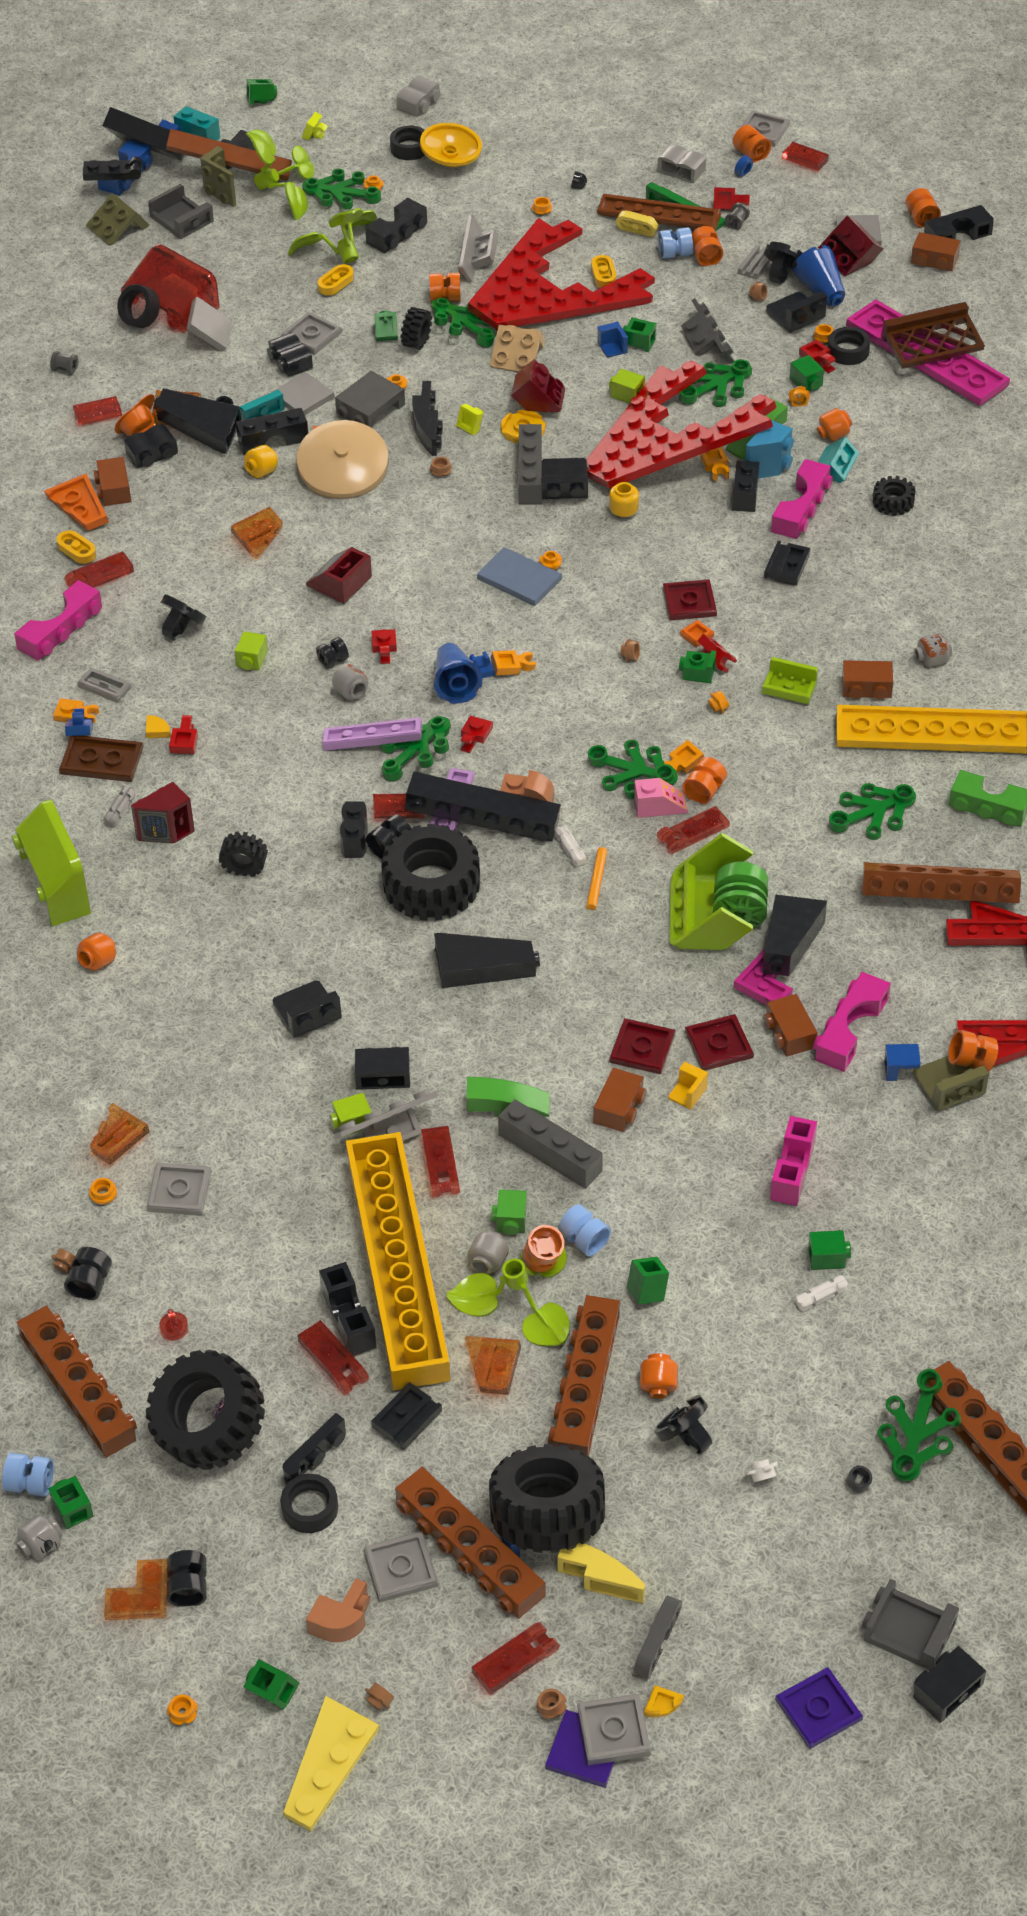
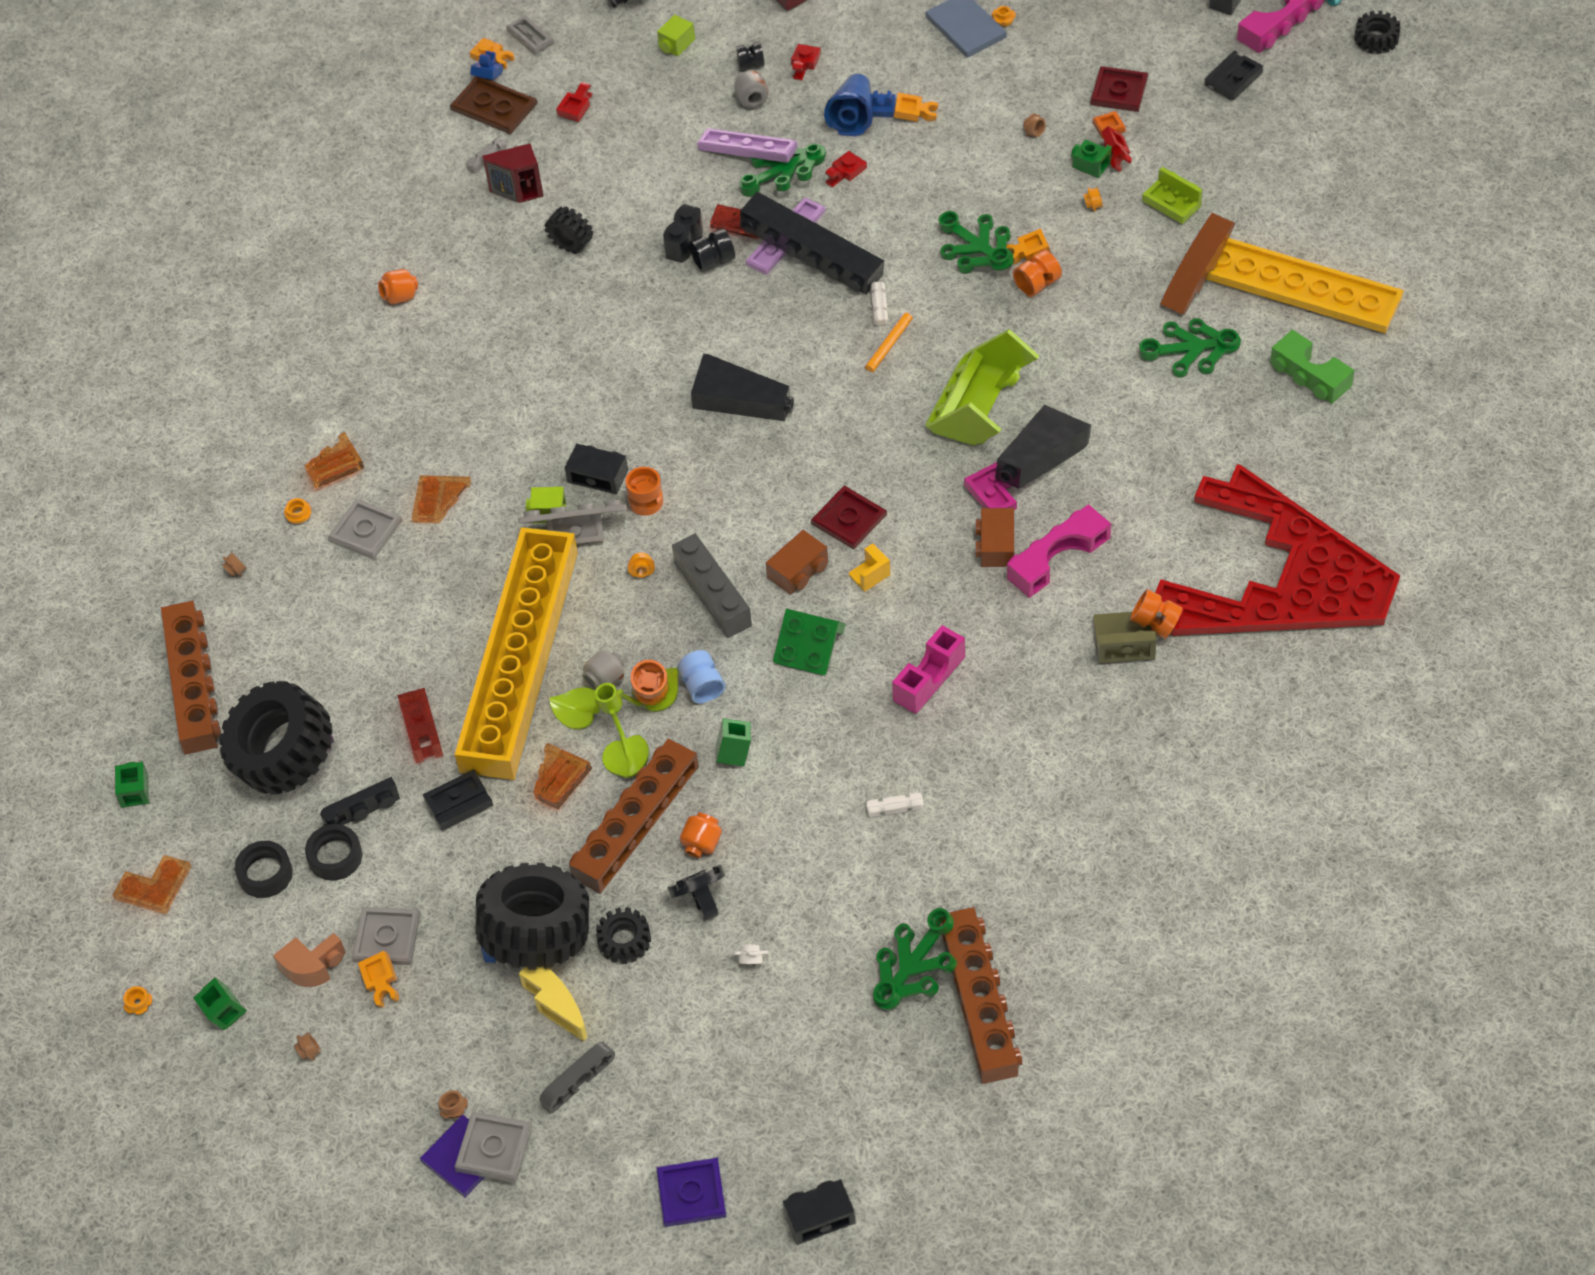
camera: 25 degrees right, 5 degrees up
light blue wheel [2,1452,54,1497] -> none
lime windscreen [12,799,91,927] -> none
light grey head [16,1515,63,1560] -> none
black wheel [64,1247,112,1301] -> none
yellow tile [146,715,171,738] -> none
clear red tile [159,1309,189,1341] -> none
black wheel [167,1550,207,1607] -> none
black bracket [272,980,342,1038] -> none
light yellow wing [283,1696,379,1831] -> none
black arch [319,1262,377,1357] -> none
black tyre [381,824,480,921] -> none
dark orange brick [395,1467,546,1619] -> none
clear red plate [421,1126,460,1197] -> none
bright green slope [467,1077,549,1117] -> none
clear red plate [471,1622,560,1695] -> none
bright green brick [491,1189,527,1235] -> none
nougat brick [500,770,555,803] -> none
bright pink slope [634,778,688,818] -> none
yellow tile [644,1685,684,1717] -> none
clear red plate [657,806,730,854] -> none
dark red tile [685,1014,754,1071] -> none
bright green wheel [713,862,769,929] -> none
green brick [808,1230,851,1270] -> none
dark orange brick [842,660,893,699] -> none
black hinge [847,1465,873,1492] -> none
dark grey panel [861,1579,959,1670] -> none
dark orange brick [862,862,1021,903] -> none
blue panel [884,1044,921,1081] -> none
light grey head [914,634,952,667] -> none
none -> black tyre [234,841,293,898]
none -> light orange plate [358,951,399,1007]
none -> clear orange wing [412,475,471,523]
none -> black tyre [596,907,651,964]
none -> orange wheel [625,466,664,516]
none -> light orange plate [627,552,655,578]
none -> green bracket [773,608,846,675]
none -> dark orange slope [1160,213,1236,315]

